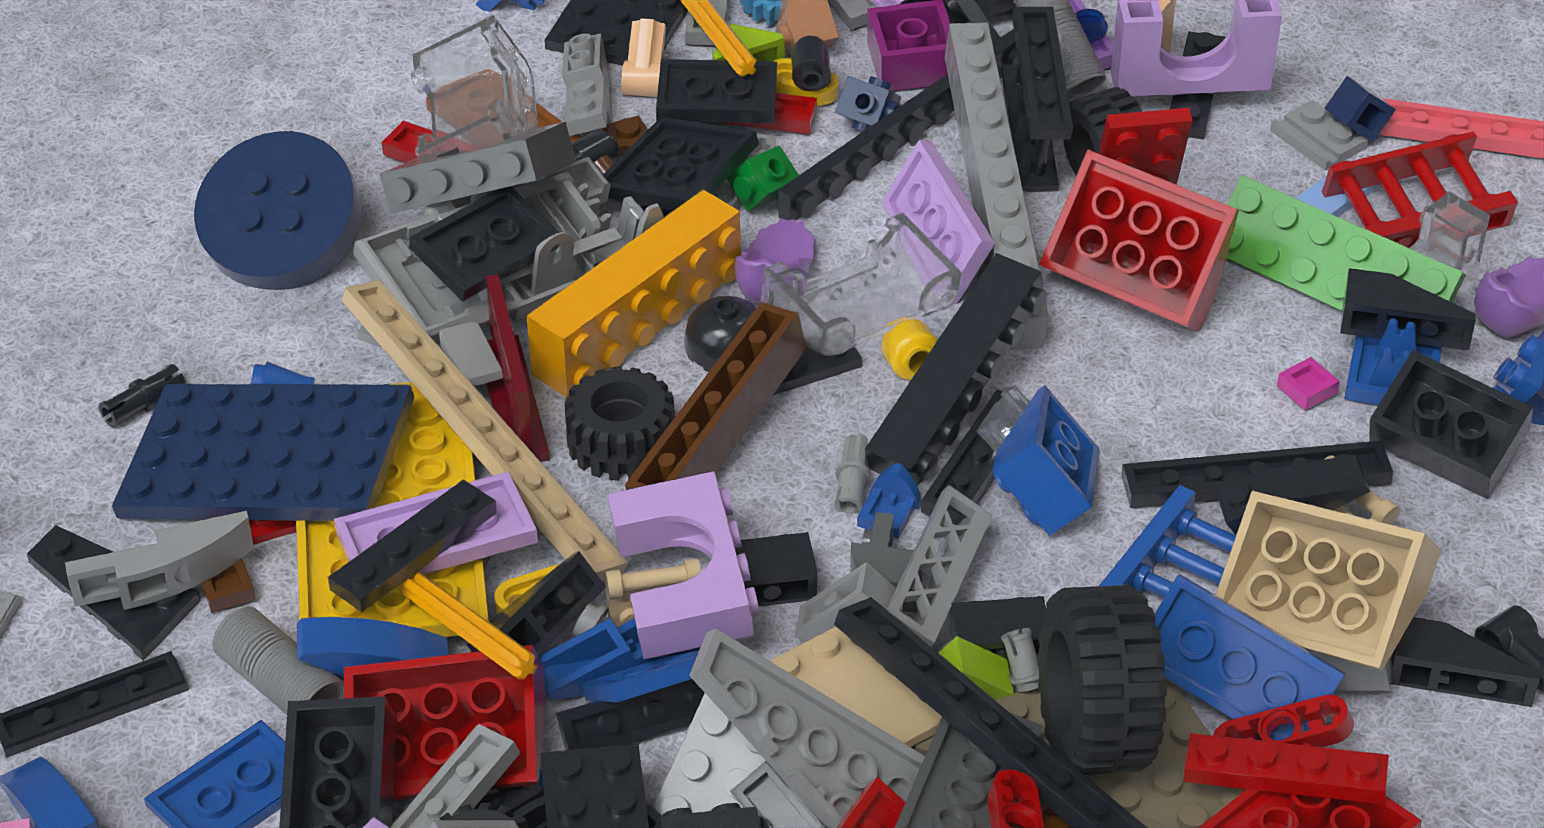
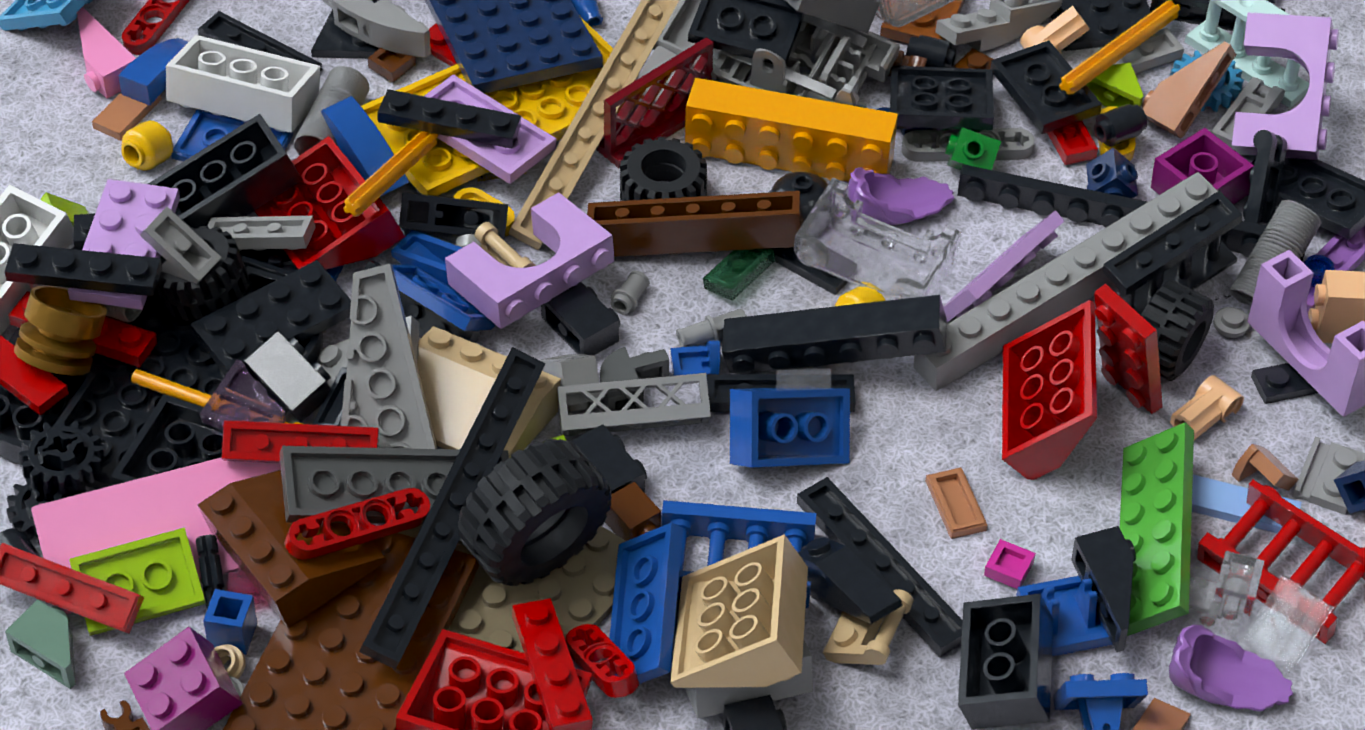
camera: 60 degrees right, 5 degrees up
none -> white brick [166,35,320,133]
none -> light grey pin [611,270,650,315]
none -> clear green plate [703,248,775,301]
none -> nougat tile [925,467,987,539]
none -> light nougat piece [1170,375,1244,440]
none -> nougat tile [1232,444,1299,491]
none -> clear plate [1241,575,1334,673]

